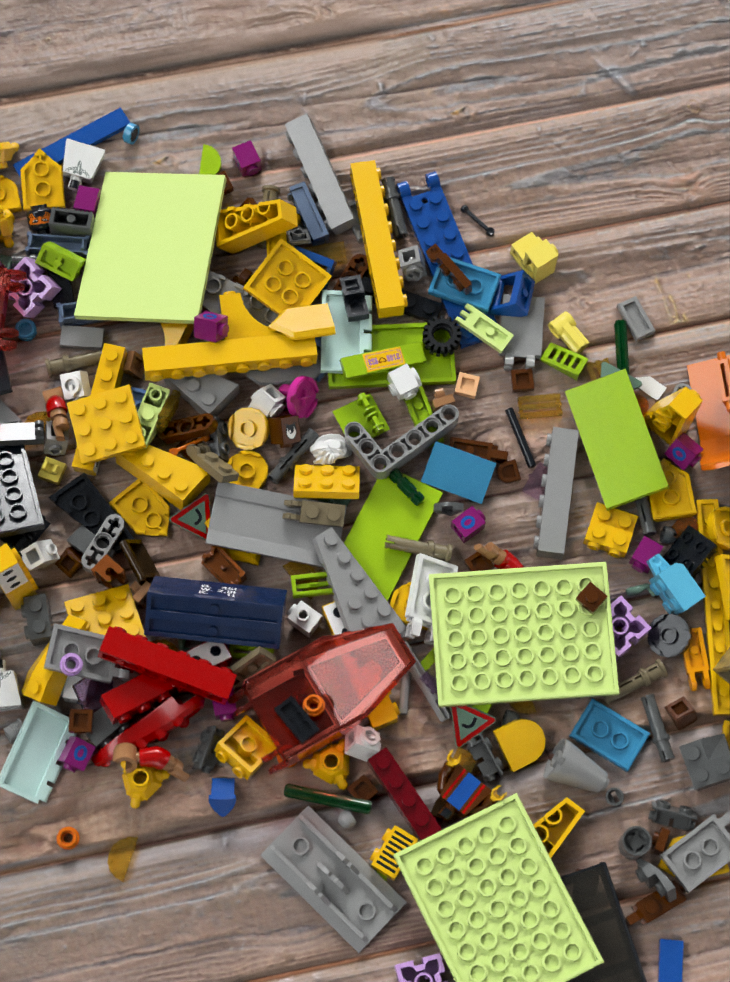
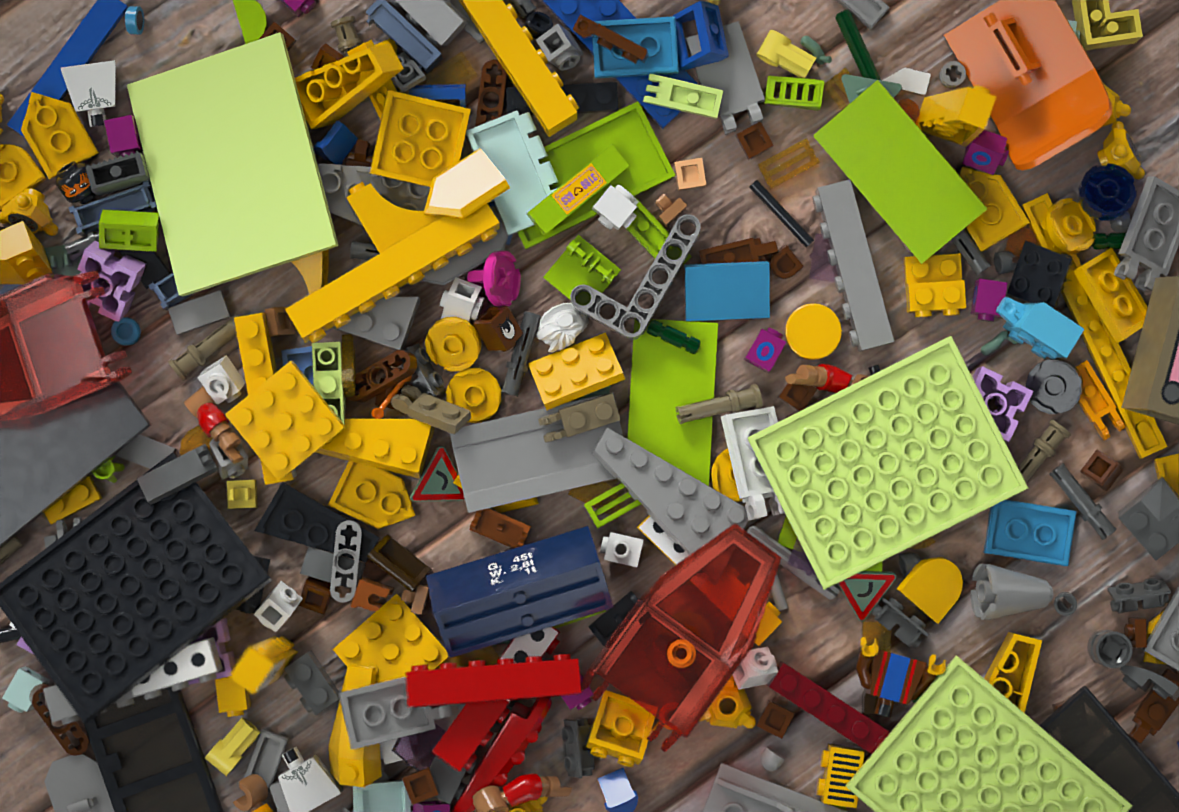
camera: 20 degrees left, 15 degrees up
lavender plate [60,653,83,676] -> none
magenta brick [194,311,229,343] -> none
dark tan hinge [226,646,276,689] -> none
black plate [274,695,320,745] -> none
dark green axle [284,784,372,814] -> none
black slope [339,275,369,322] -> none
black tyre [423,315,462,357] -> none
dark grey tile [434,502,464,516] -> none
reddish brown plate [575,582,607,614] -> none
none -> blue tile [313,121,359,165]
none -> black tile [524,11,553,39]
none -> yellow tile [784,304,842,360]
none -> sand green piece [800,35,832,64]

